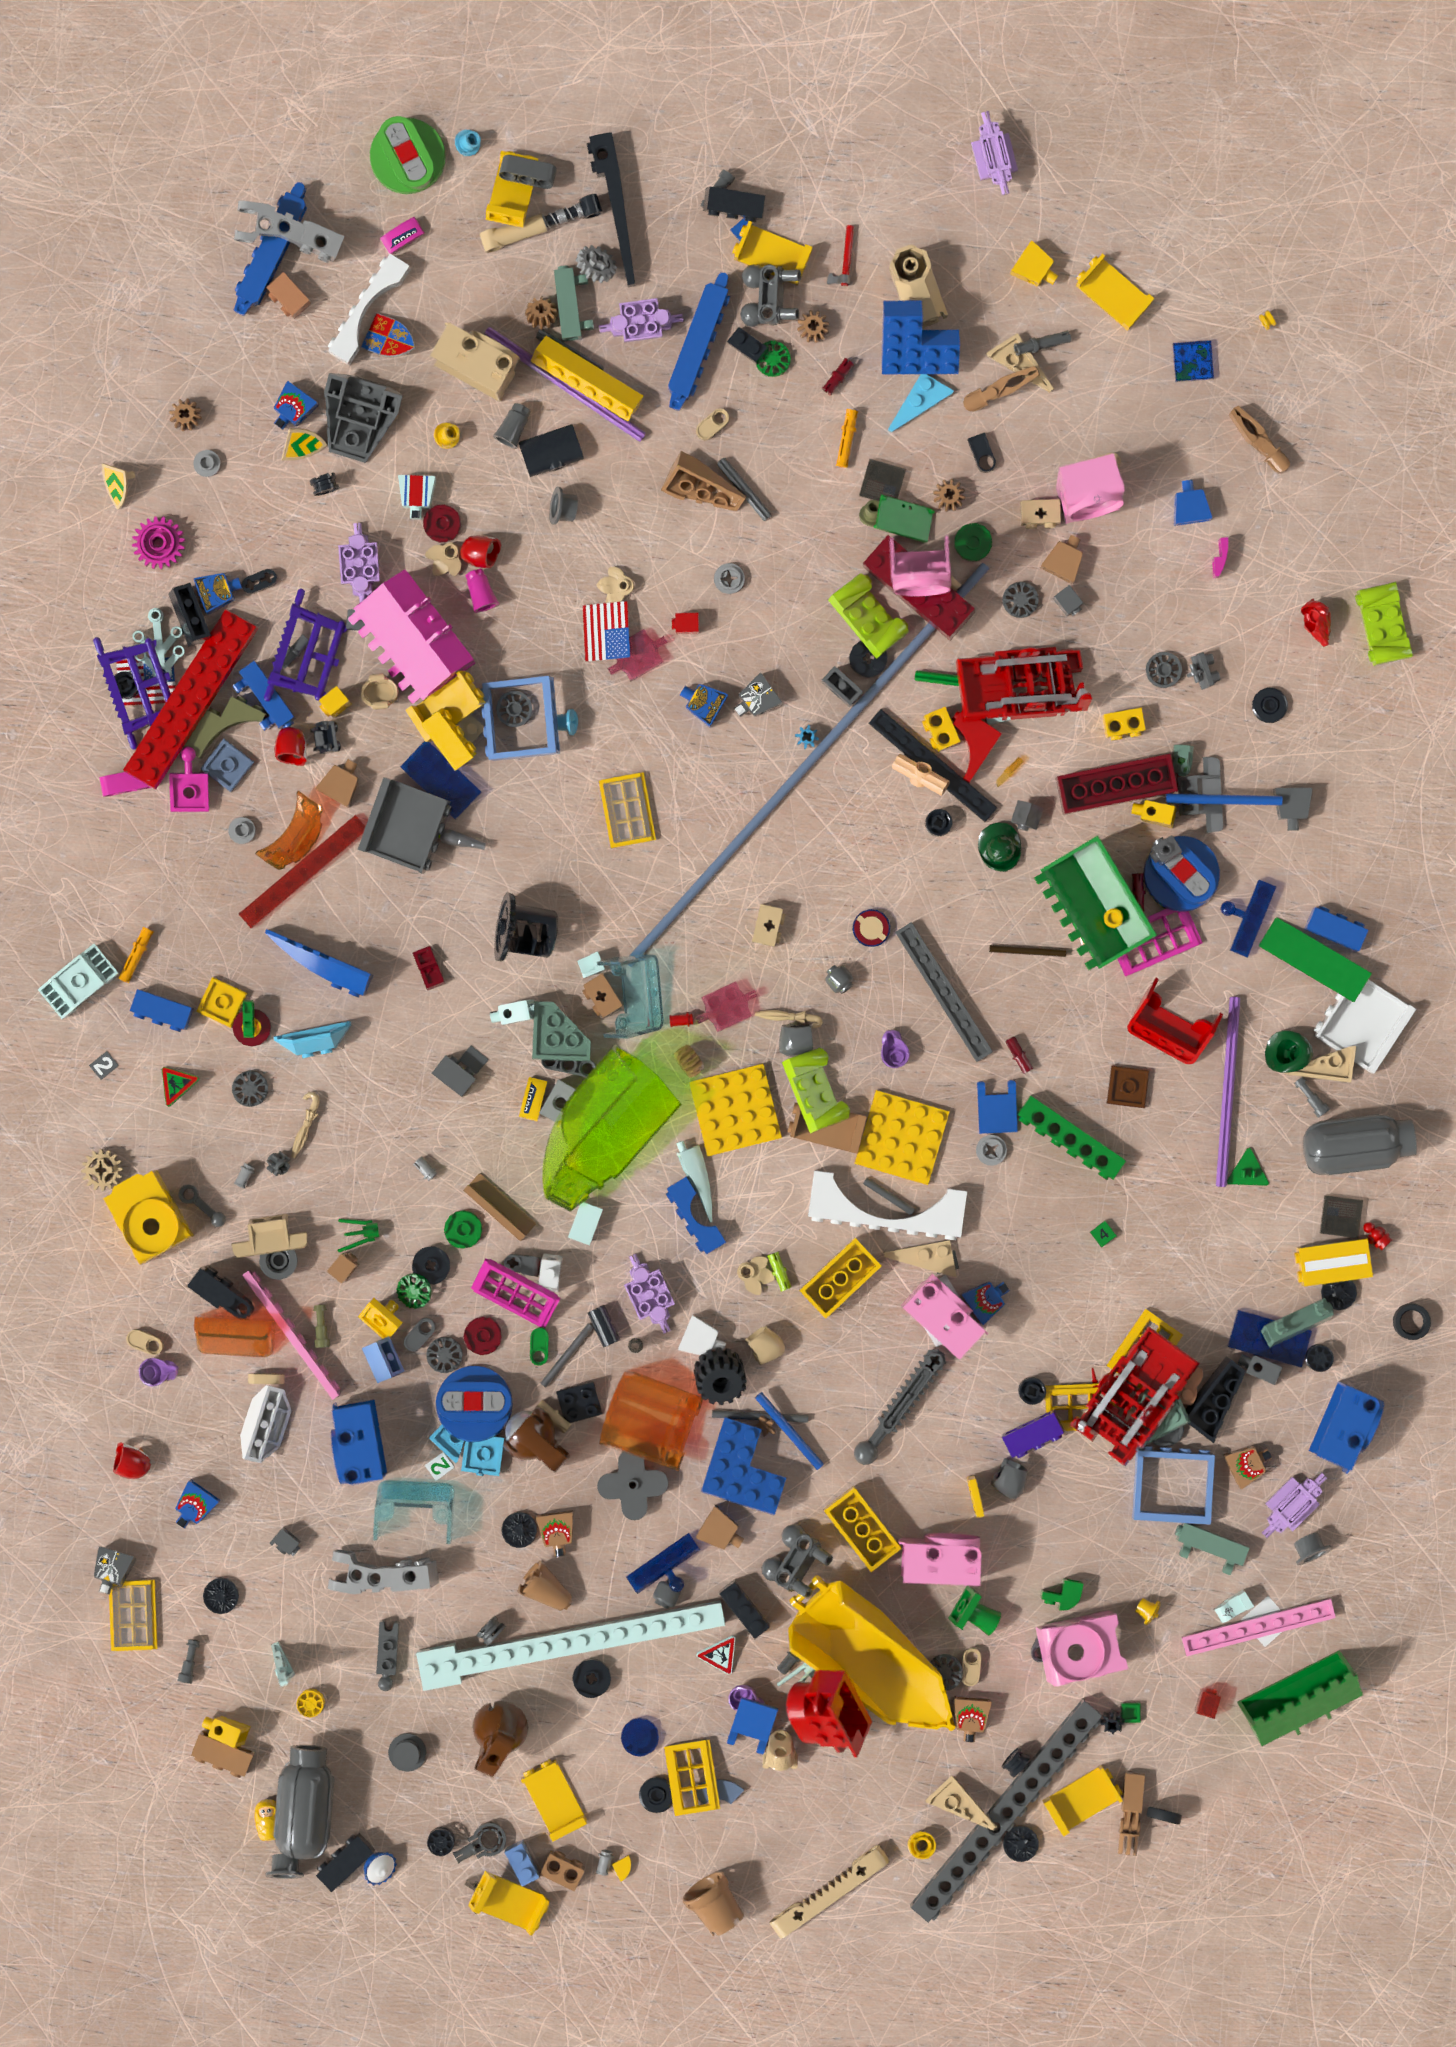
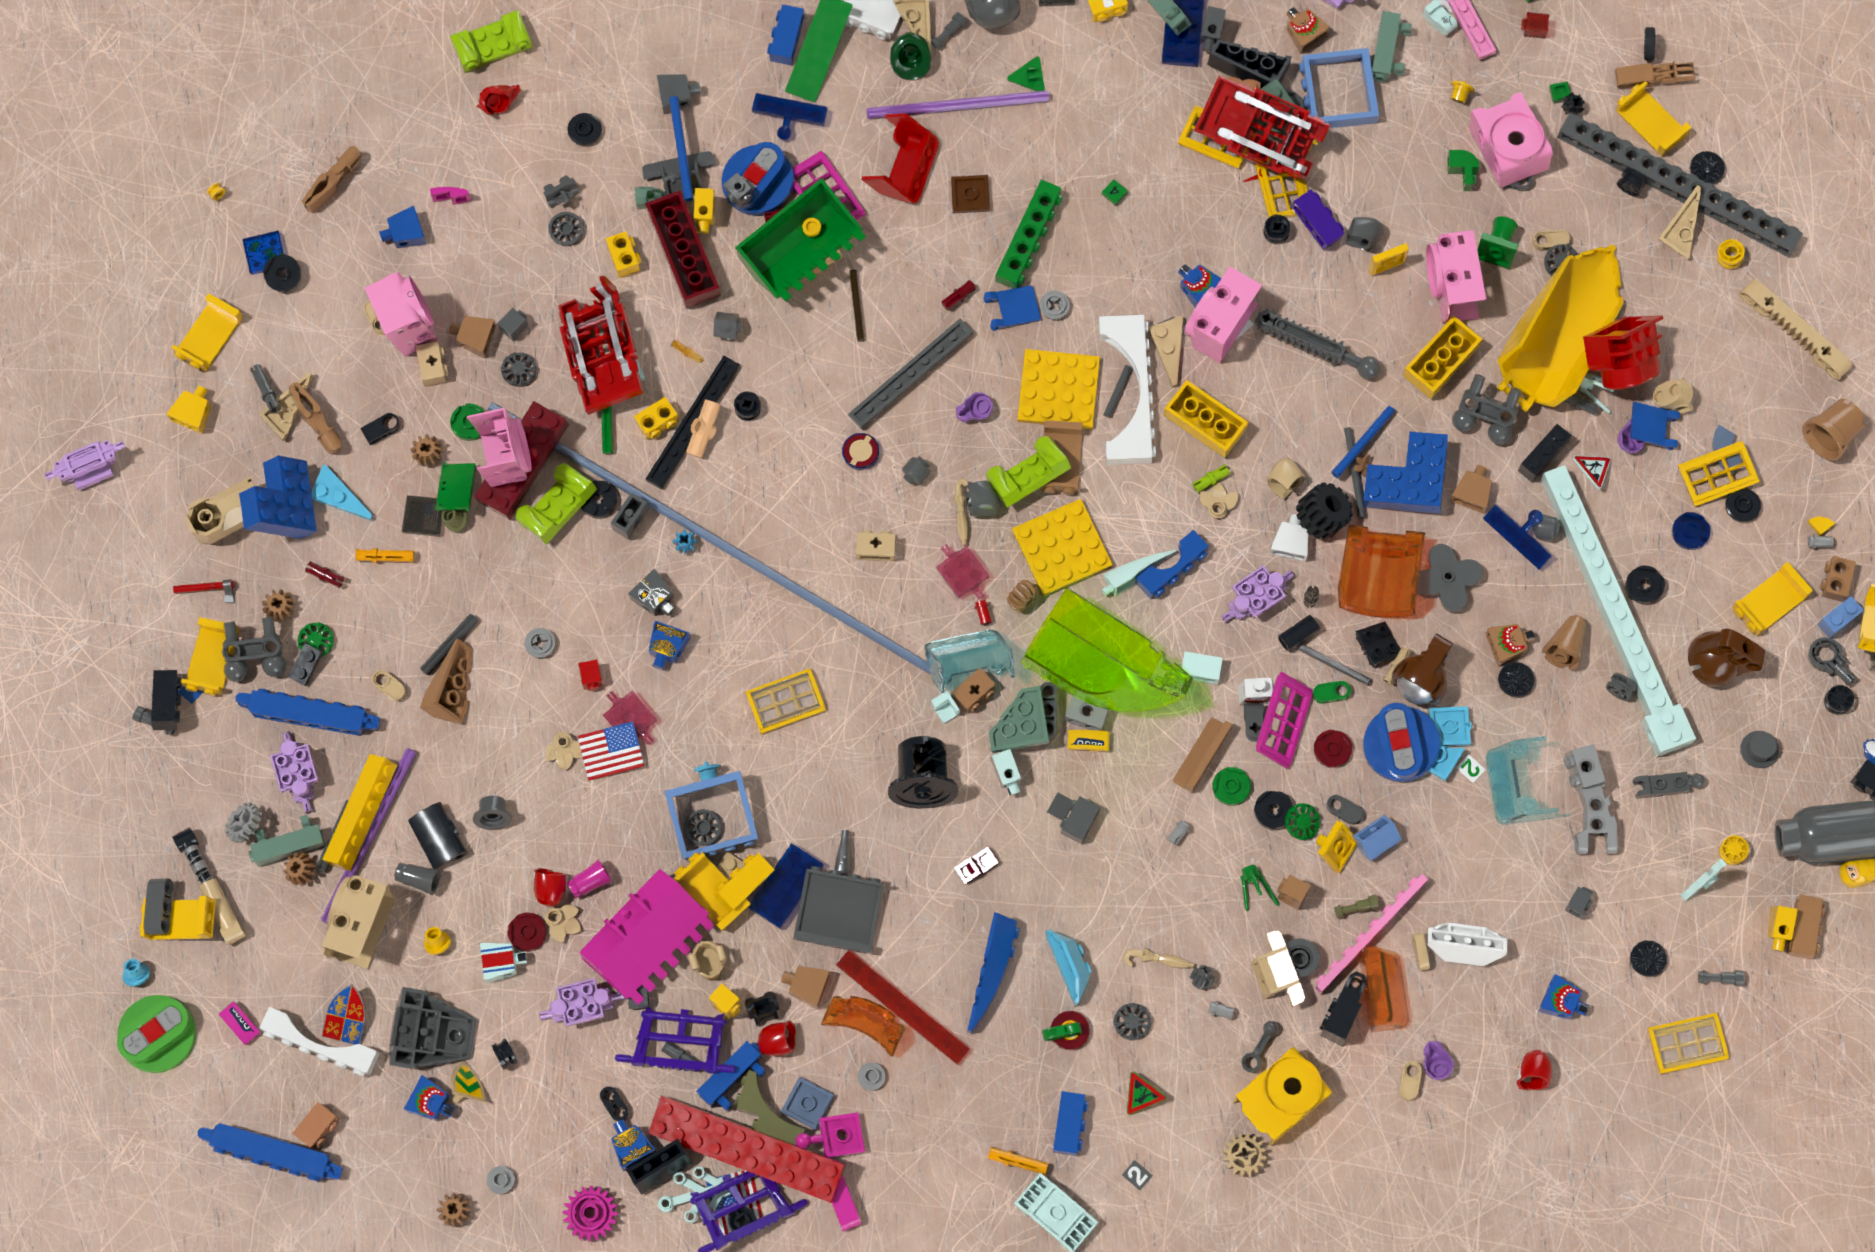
camera: 100 degrees left, 15 degrees down
dark grey torso [94,1546,136,1595] -> none
yellow tile [196,977,248,1028] -> none
light grey brick [234,201,345,263] -> none
blue piece [331,1399,388,1485] -> none
dark grey wheel [426,1337,463,1373] -> none
black piece [587,132,635,288] -> none
red arch [951,710,1002,783] -> none
medium nougat torso [954,1696,991,1742] -> none
dark green hat [978,823,1021,872] -> none
none -> black plate [263,254,301,292]

